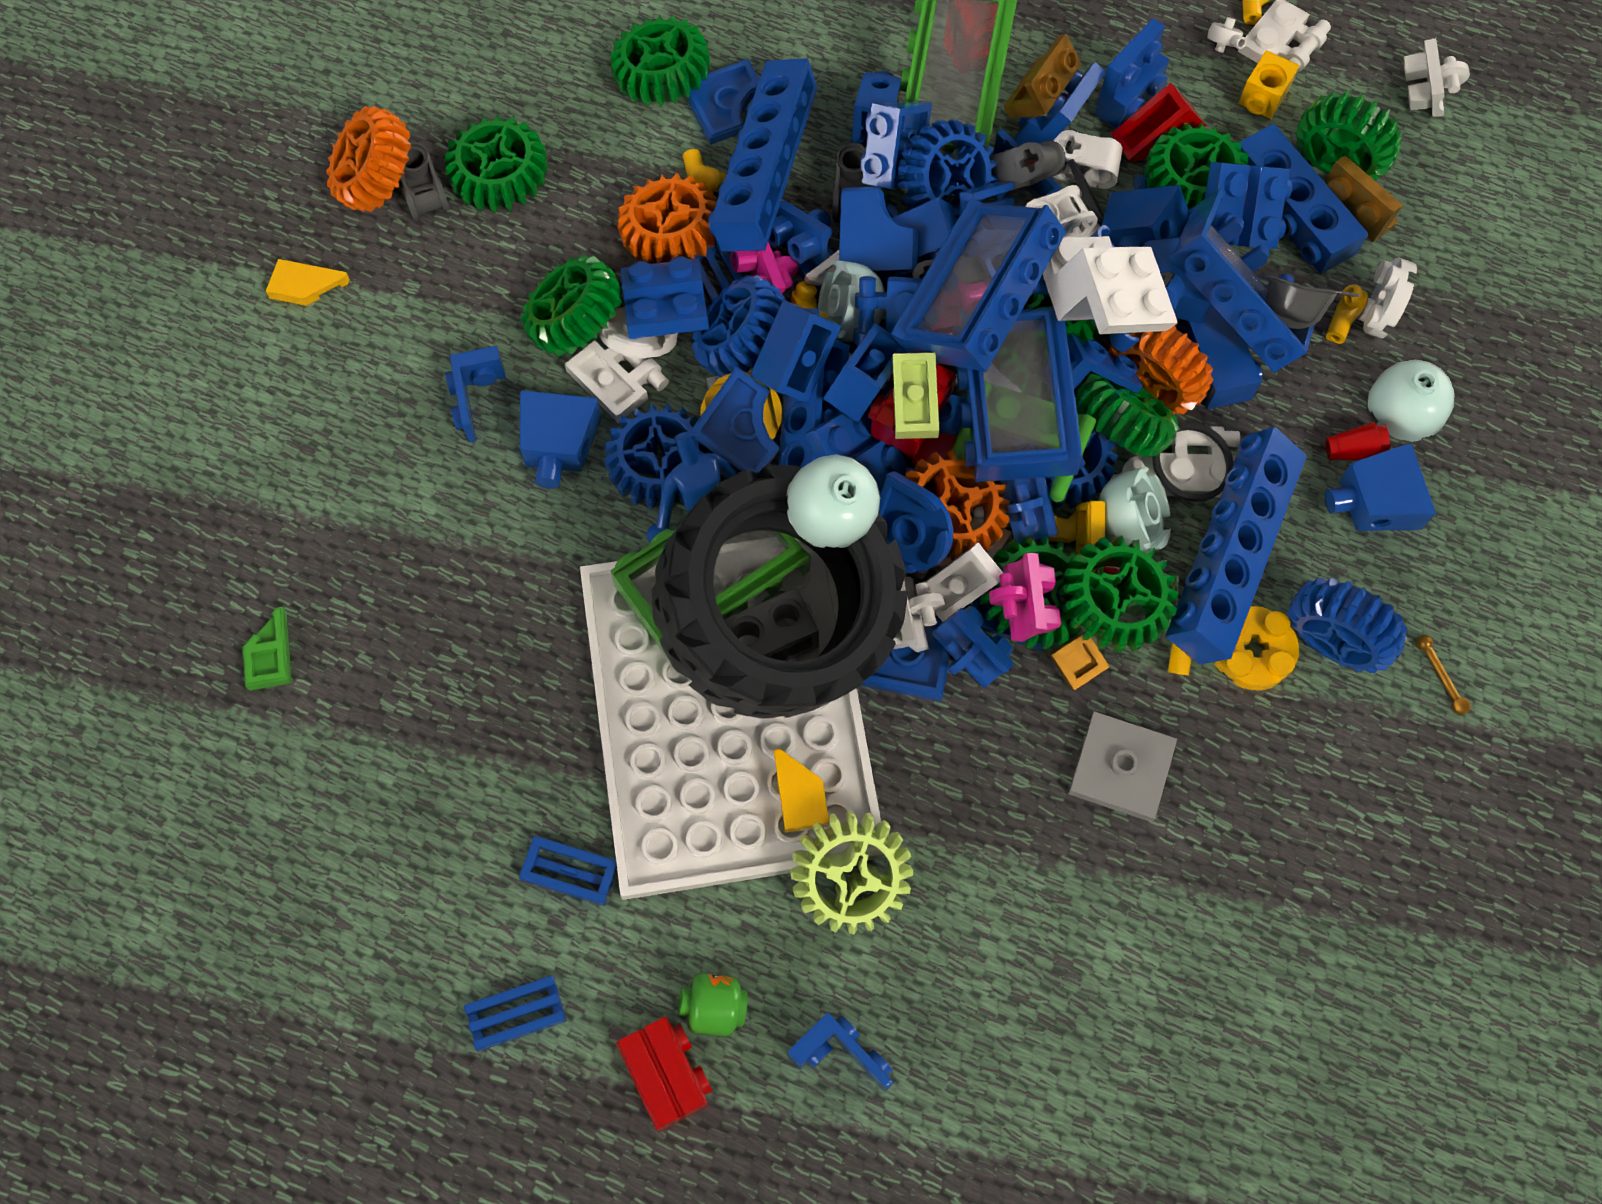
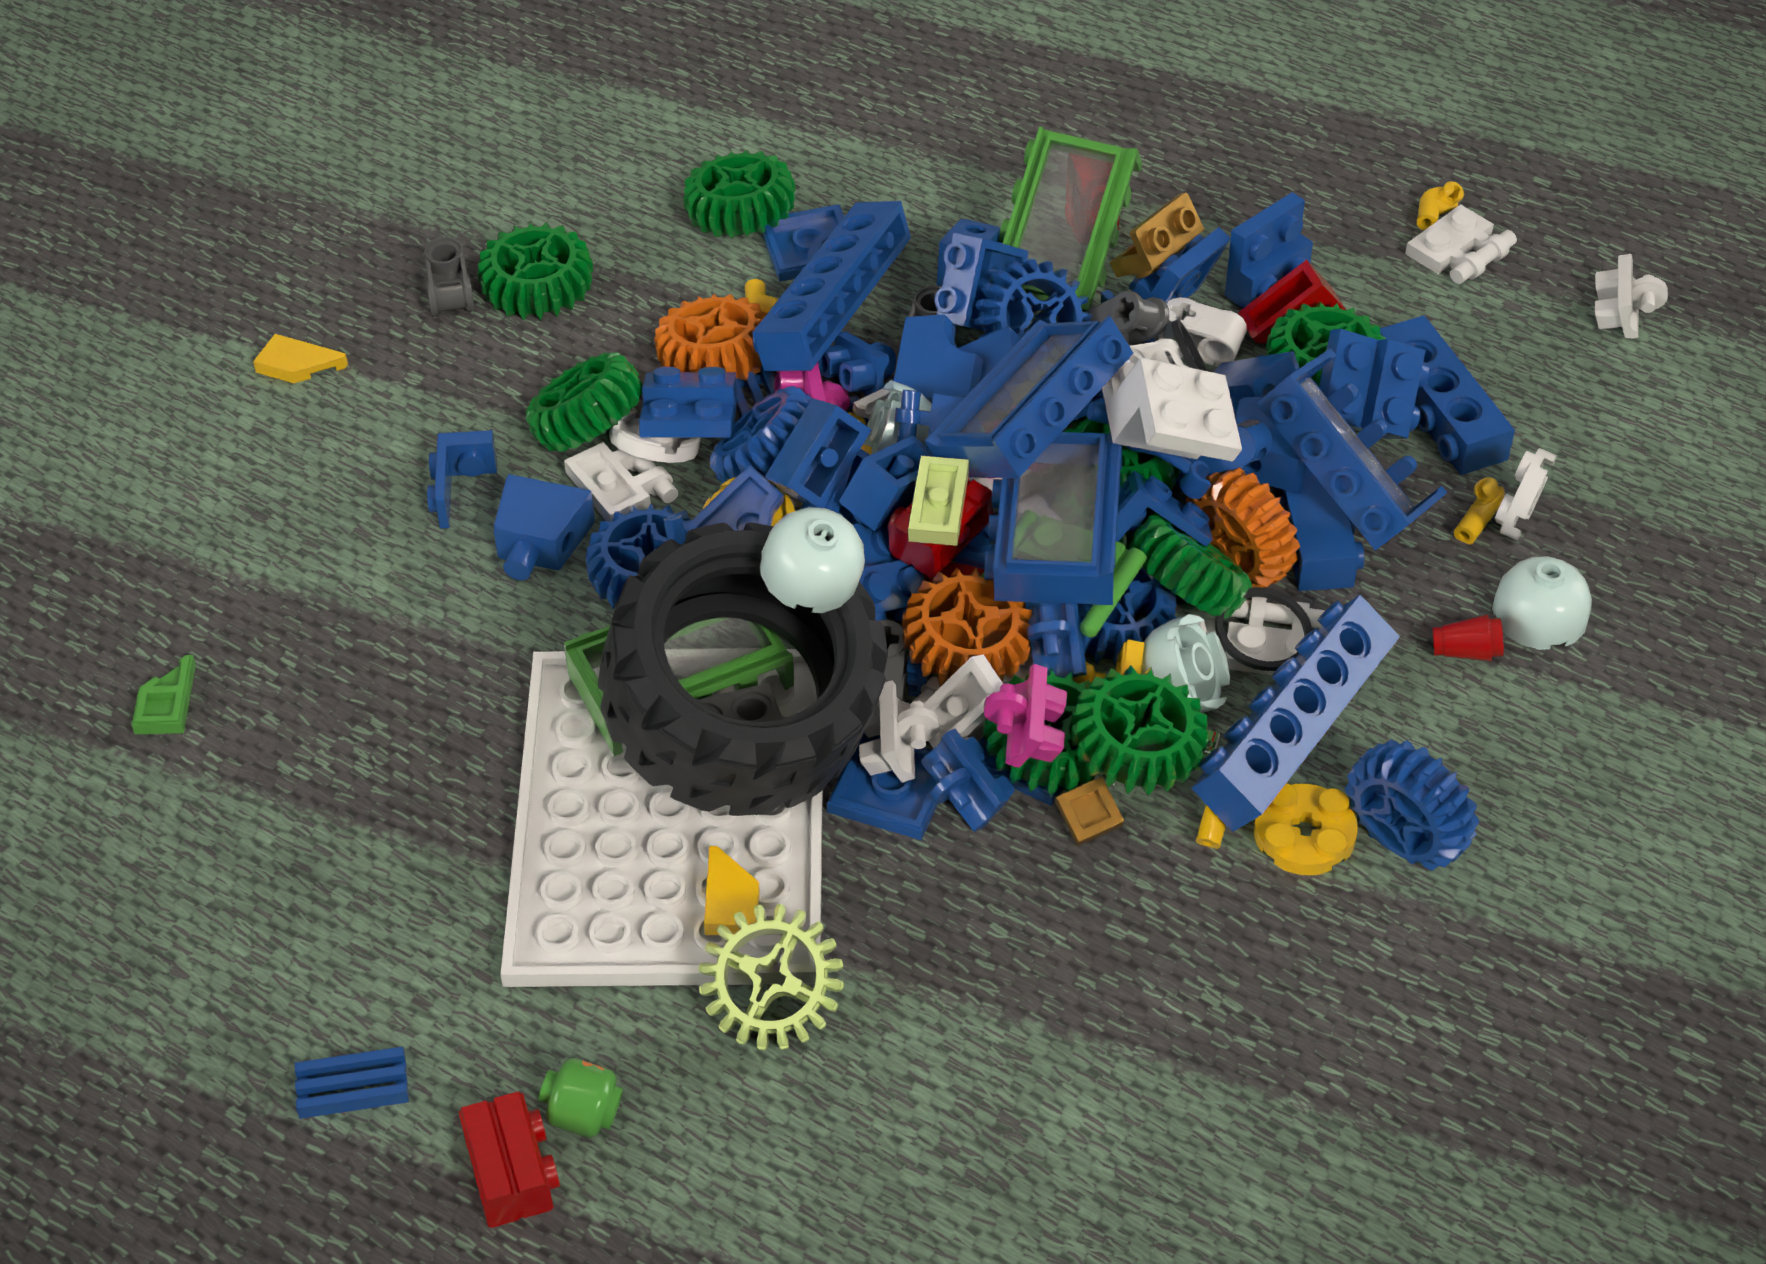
camera: 10 degrees right, 20 degrees down
orange gear [326,106,411,212] -> none
blue tile [519,836,617,906] -> none
blue bracket [787,1012,894,1092] -> none
blue tile [879,471,953,573] -> none
light grey plate [1068,711,1177,822] -> none
white piece [1207,17,1246,53] -> none
yellow brick [1238,50,1300,119] -> none
dark grey piece [1261,274,1359,329] -> none
green gear [1295,90,1403,181] -> none
pearl gold bracket [1324,155,1403,243] -> none
blue torso [1325,443,1436,531] -> none
pearl gold hinge [1416,634,1471,715] -> none

